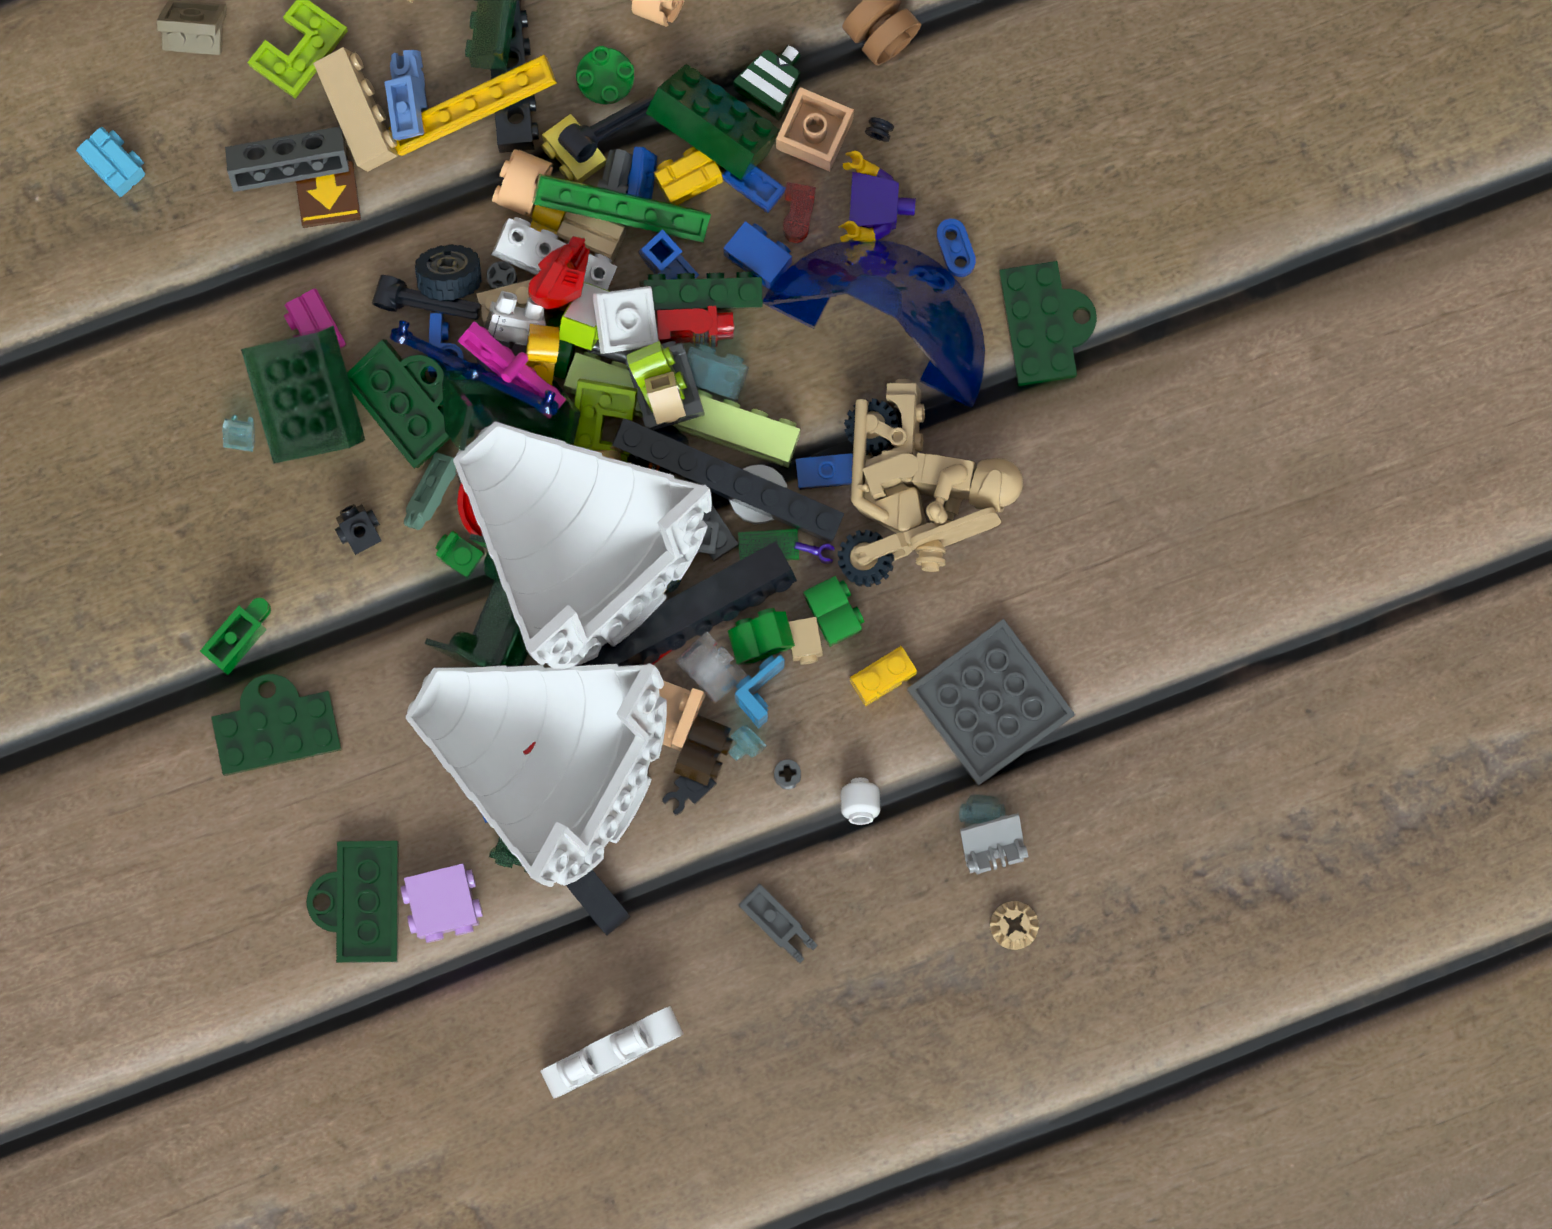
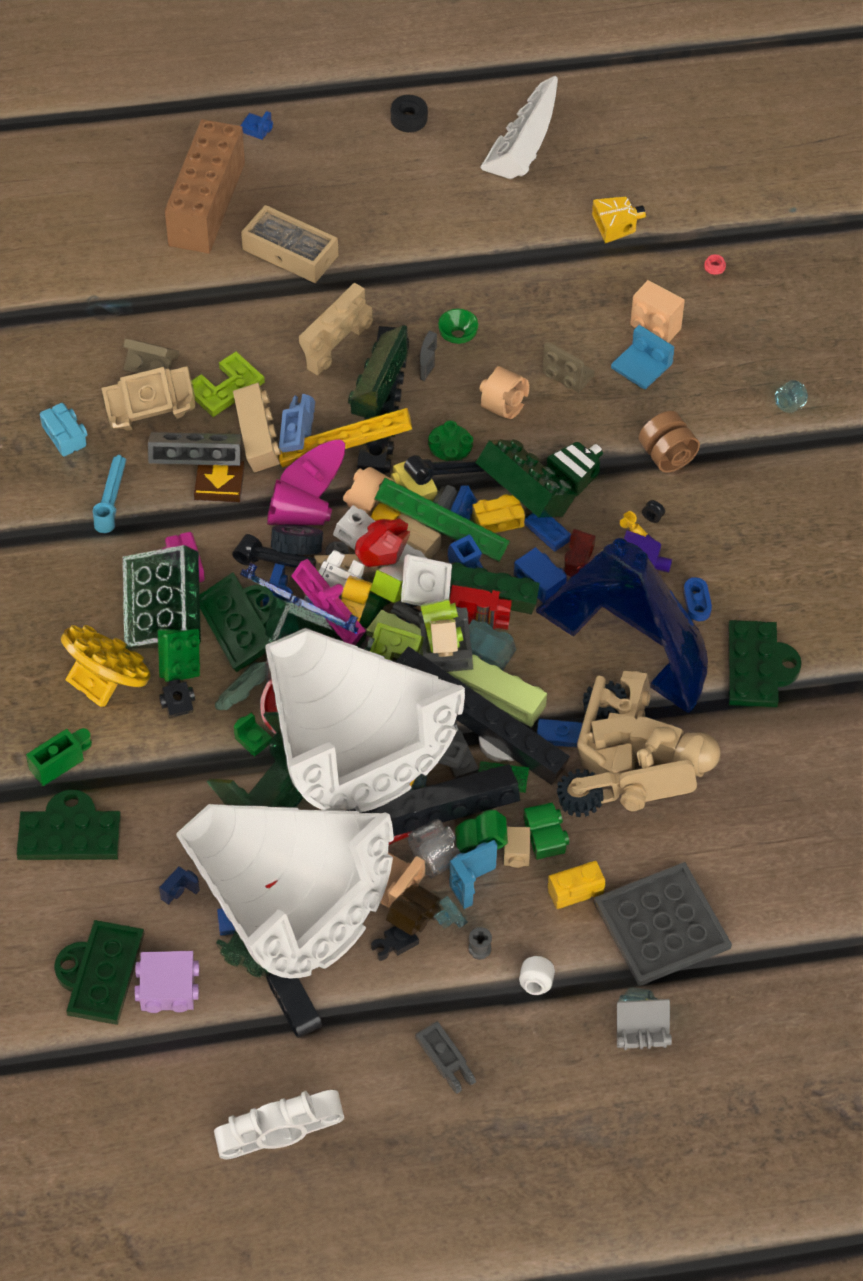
camera: 10 degrees right, 25 degrees down
clear light blue tile [222,415,255,452] -> none
light nougat brick [776,87,854,172] -> none
dark purple hand [794,542,835,564] -> none
tan gear [990,901,1039,950] -> none
none -> yellow bracket [61,625,150,707]
none -> medium azure axle [93,455,126,533]
none -> tan piece [102,366,195,431]
none -> green bracket [158,629,200,682]
none -> dark blue bracket [159,866,200,905]
none -> dark pink cone [267,479,332,525]
none -> dark pink shield [280,440,346,498]

